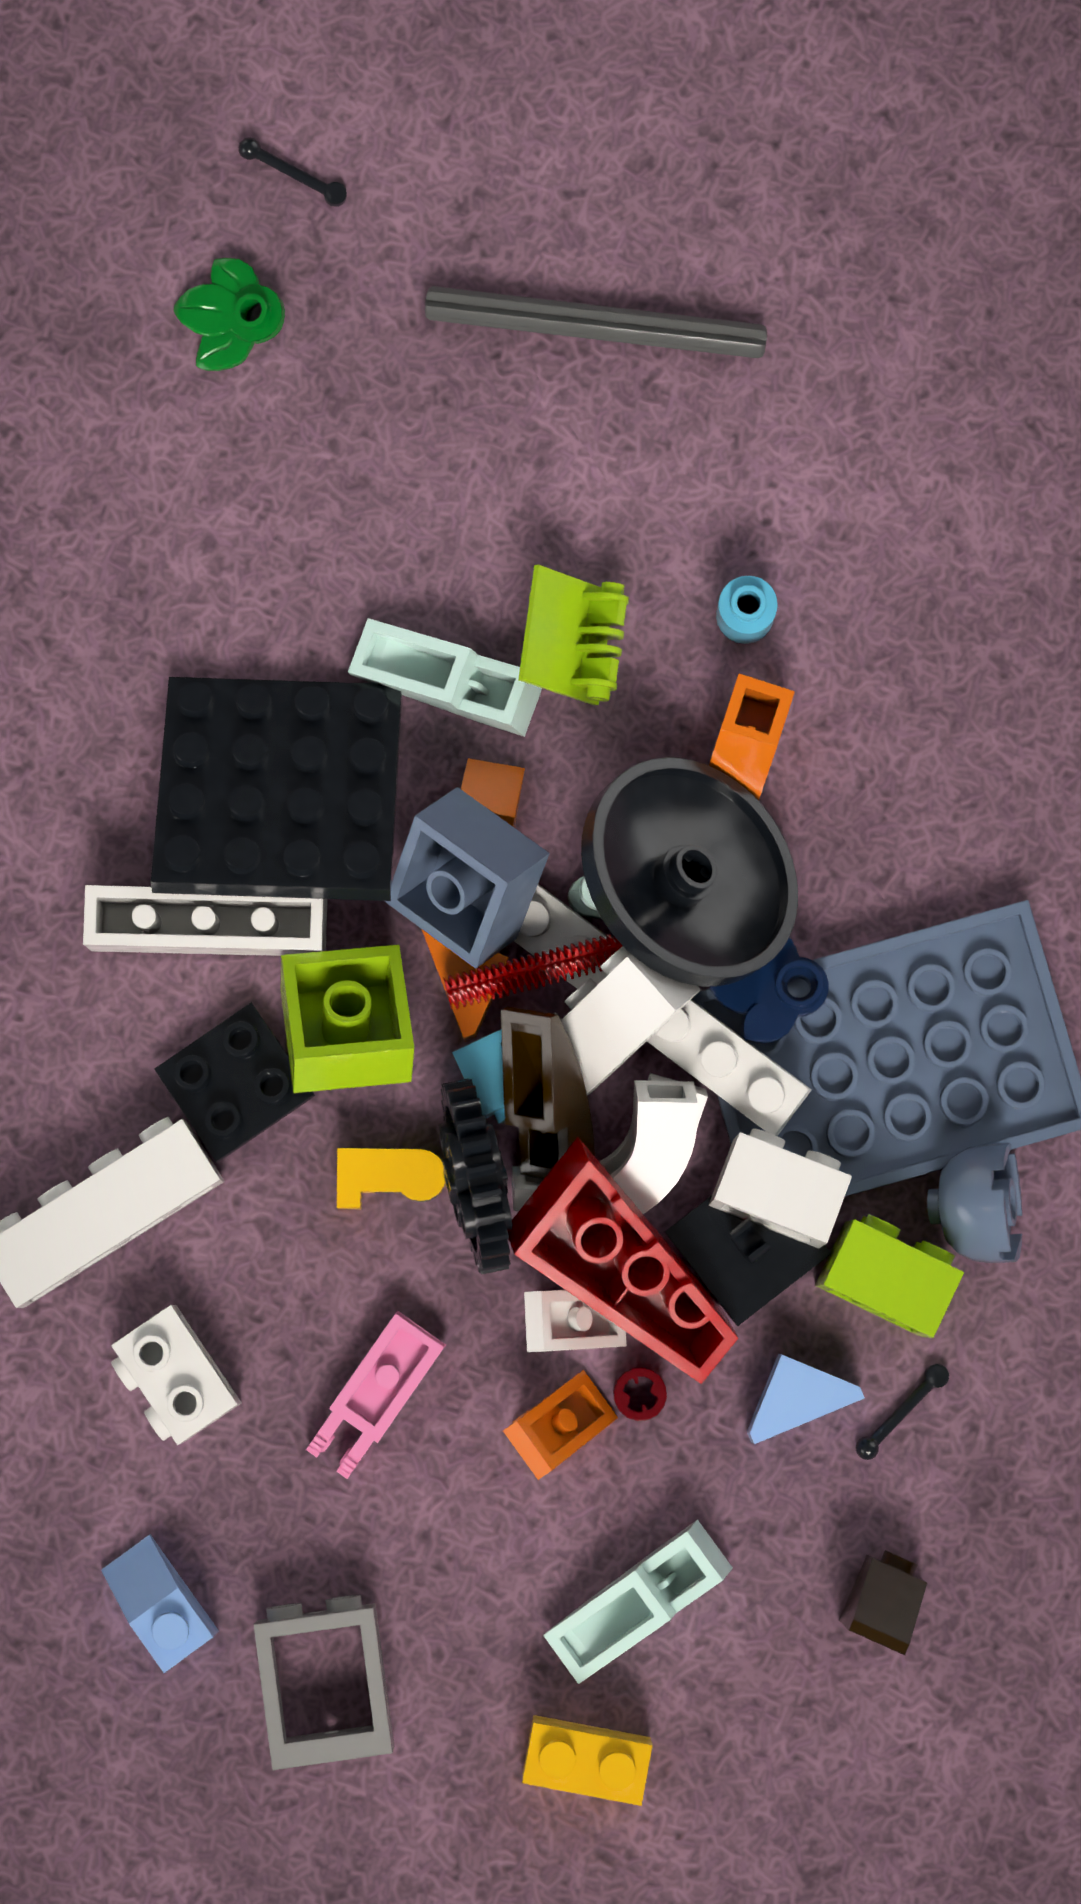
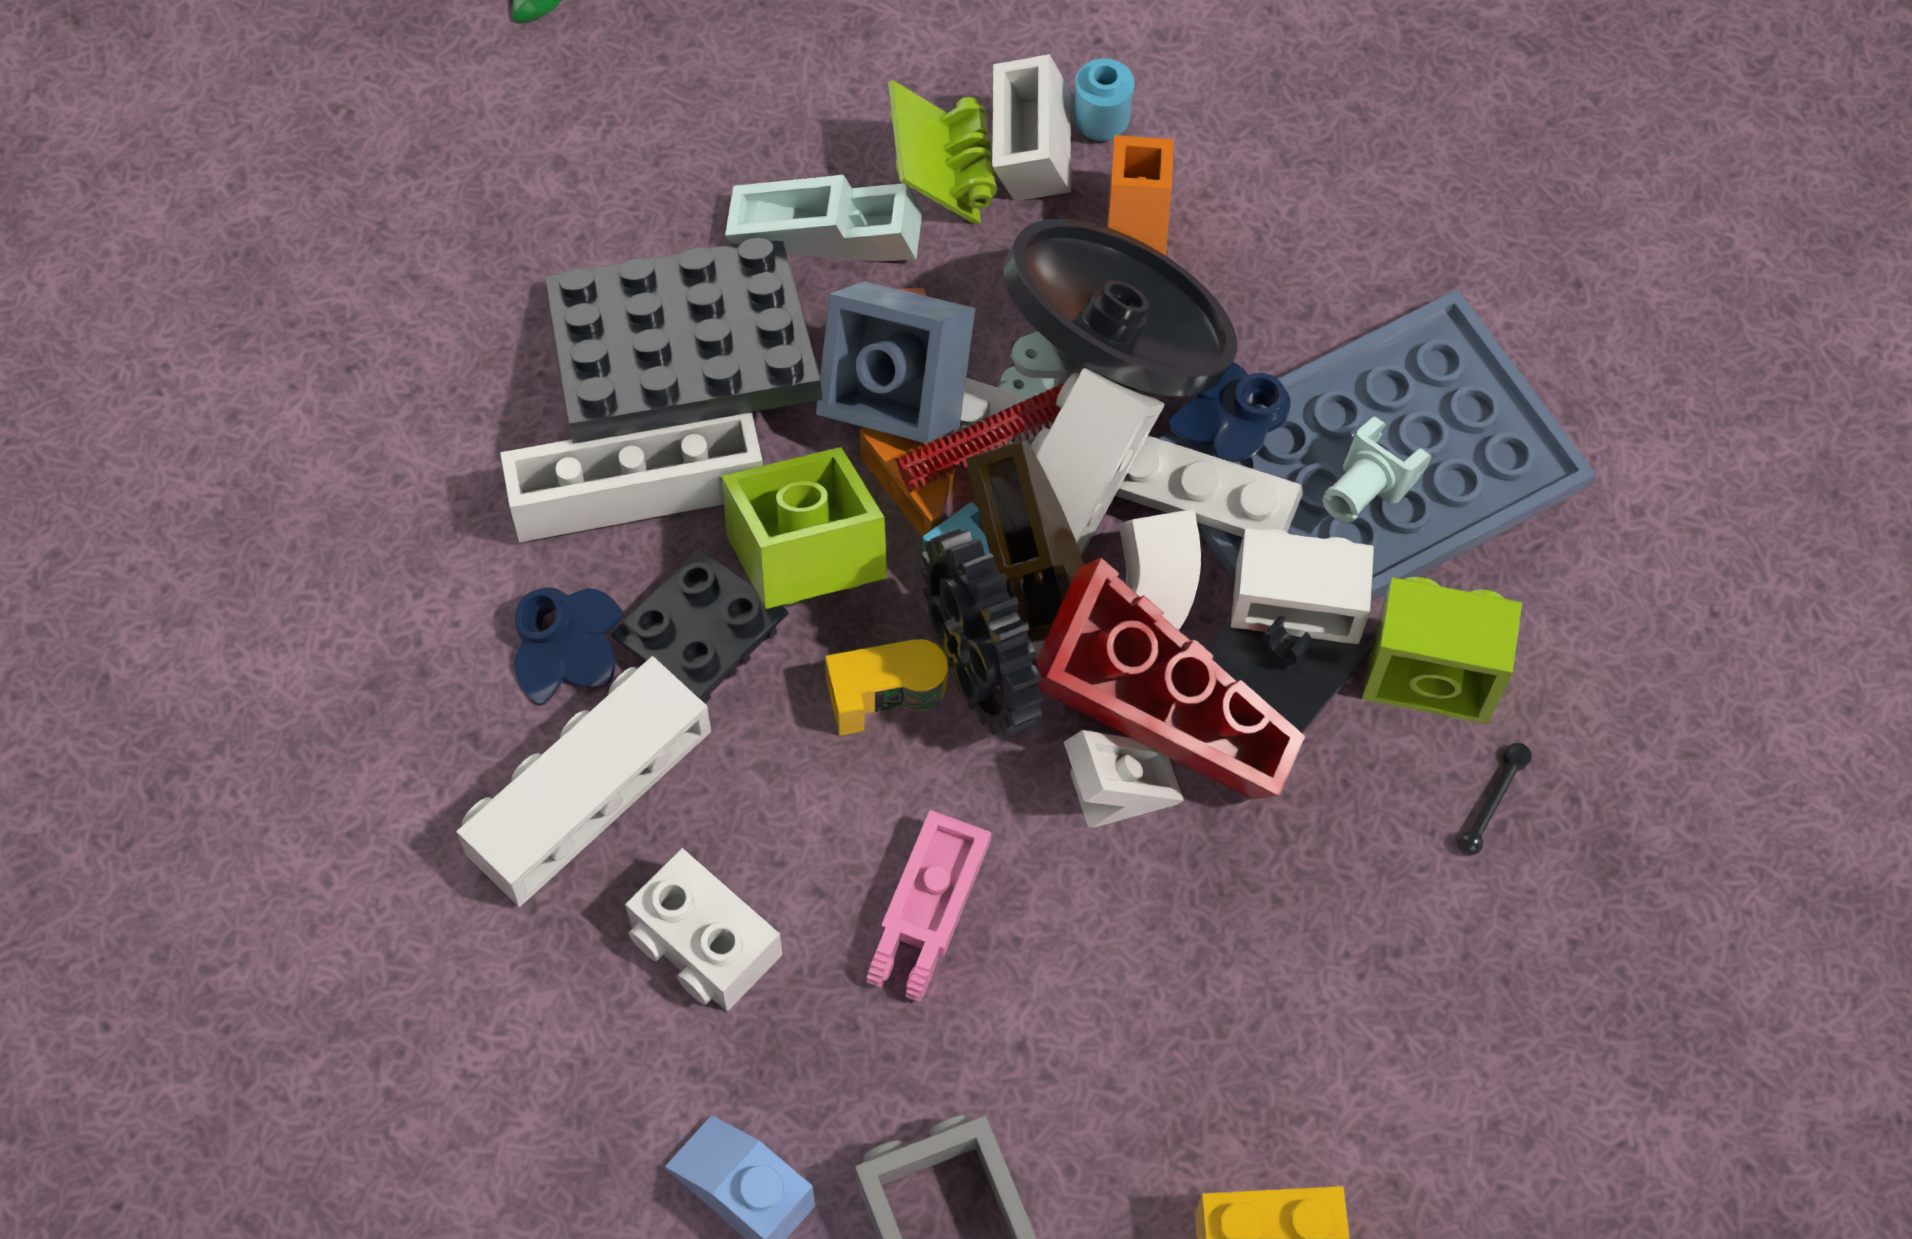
camera: 15 degrees left, 20 degrees down
orange slope [503,1370,618,1480] -> none
light aqua slope [543,1520,733,1684] -> none
dark red bush [613,1367,667,1421] -> none
light blue slope [747,1354,865,1444] -> none
dark brown slope [839,1550,927,1655] -> none
sand blue cylinder [927,1143,1022,1263] -> none
none -> dark blue plate [514,587,624,705]
none -> white brick [992,54,1071,200]
none -> light aqua piece [1322,416,1432,523]

